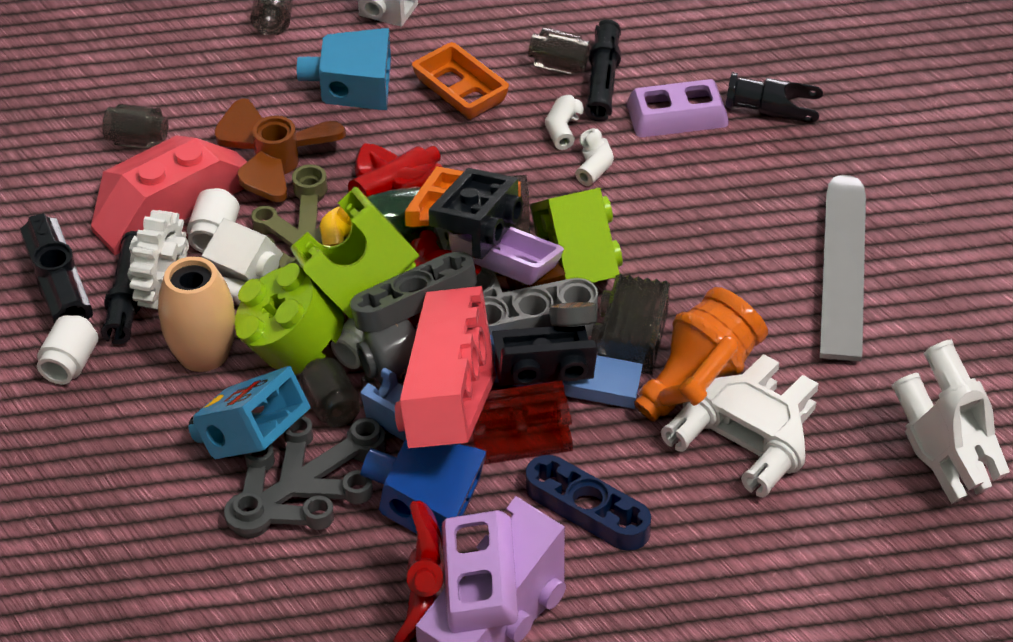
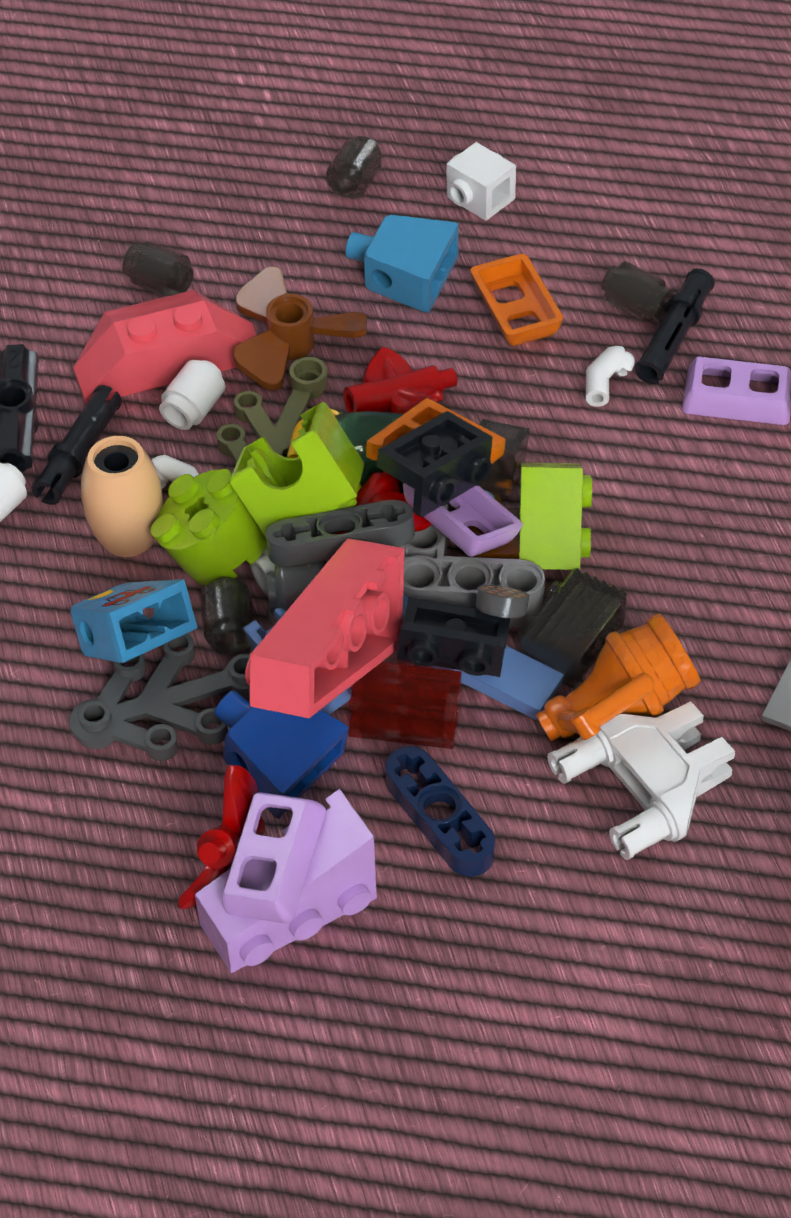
camera: 20 degrees right, 5 degrees up
white gear [127,210,189,310] -> none
white brick [202,217,283,282] -> none
white arm [575,128,614,186] -> none

